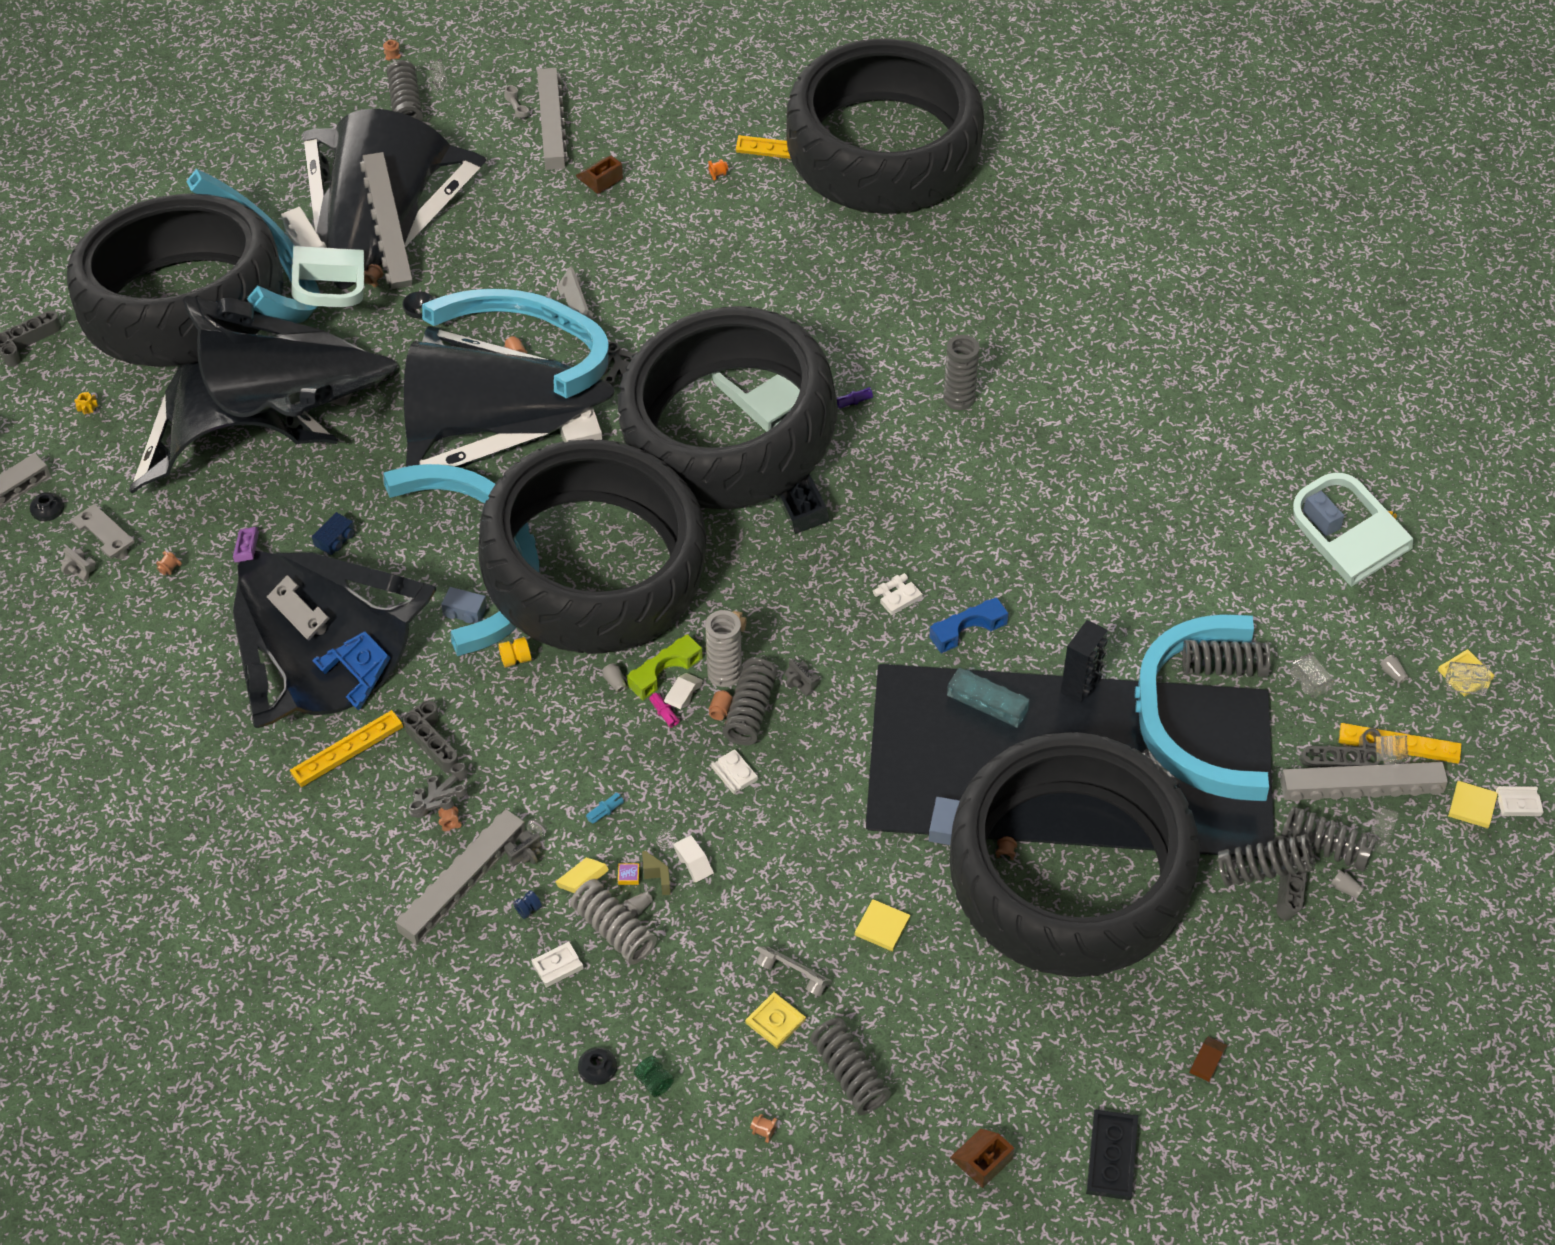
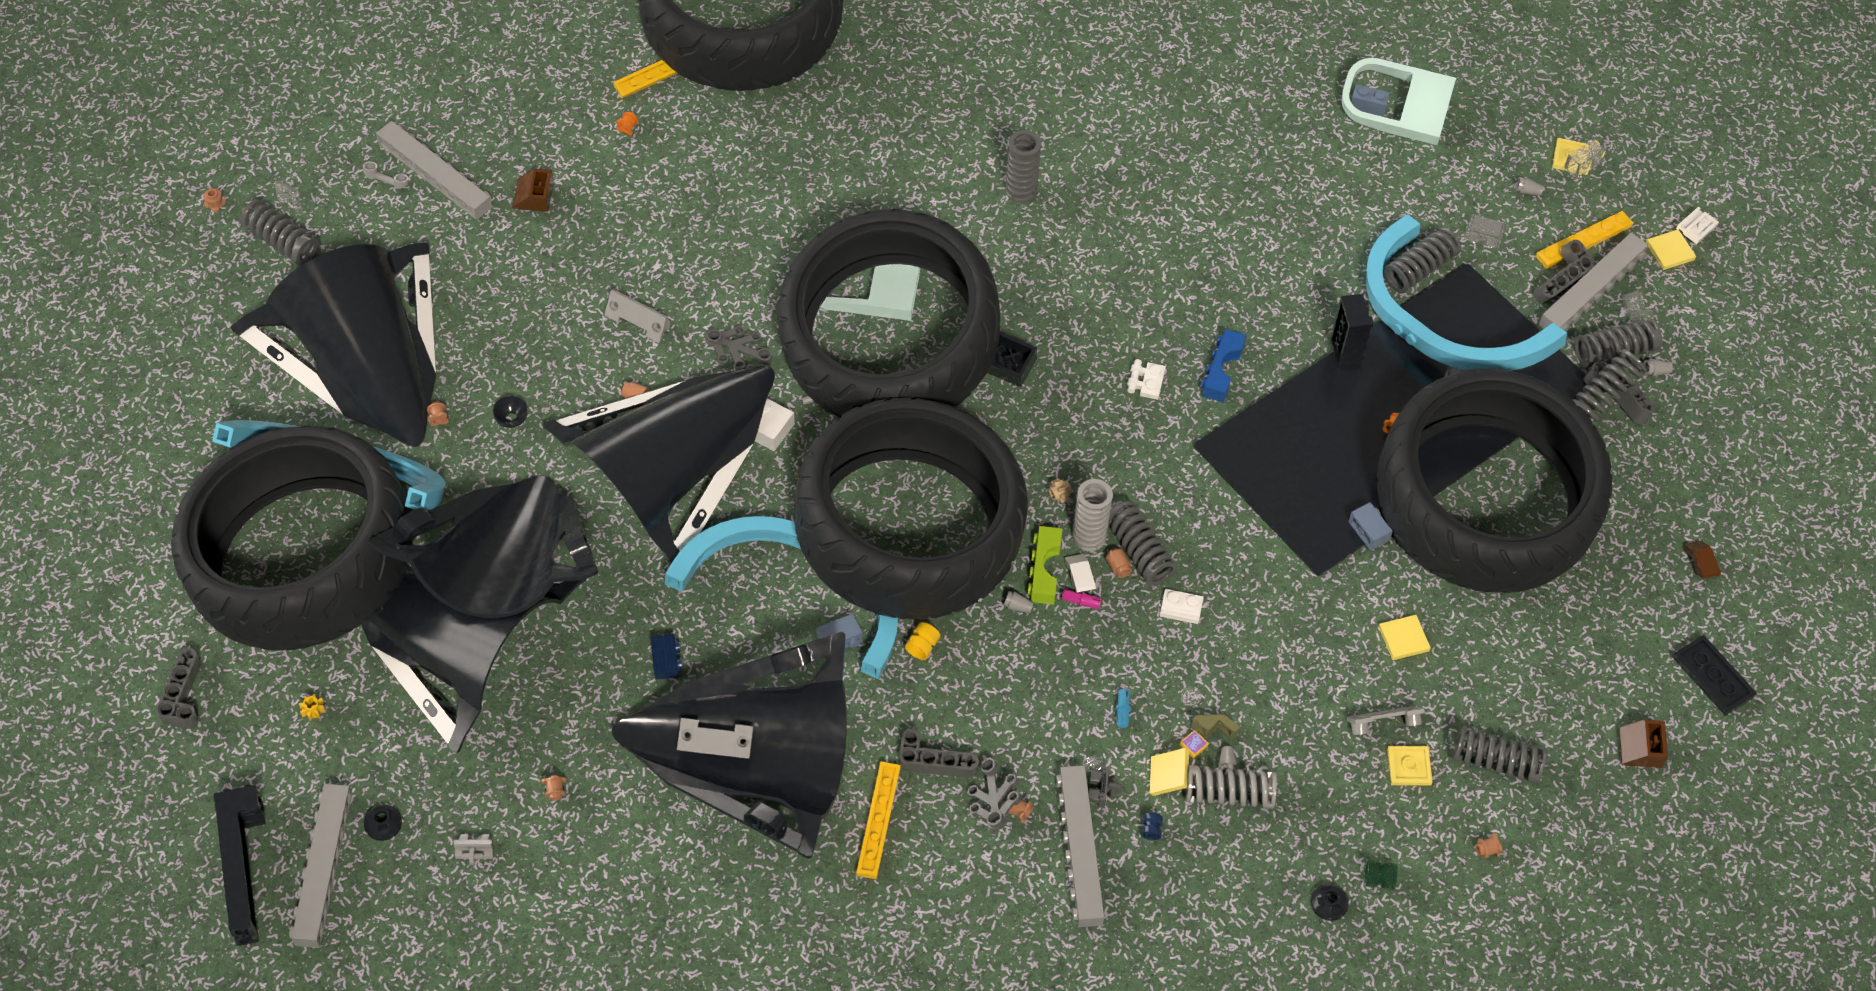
camera: 45 degrees left, 5 degrees up
light grey brick [70,504,135,559] -> none
medium lavender tile [233,527,259,562] -> none
white wedge [281,207,327,248] -> none
light aqua window [291,246,364,307] -> none
blue wing [312,632,390,710] -> none
light grey brick [360,152,412,289] -> none
medium azure arch [422,289,608,398] -> none
white plate [532,942,584,988] -> none
white slope [673,835,714,882] -> none
dark grey hips [785,659,820,697] -> none
clear light blue brick [947,668,1030,728] -> none
clear brick [1376,735,1408,765] -> none

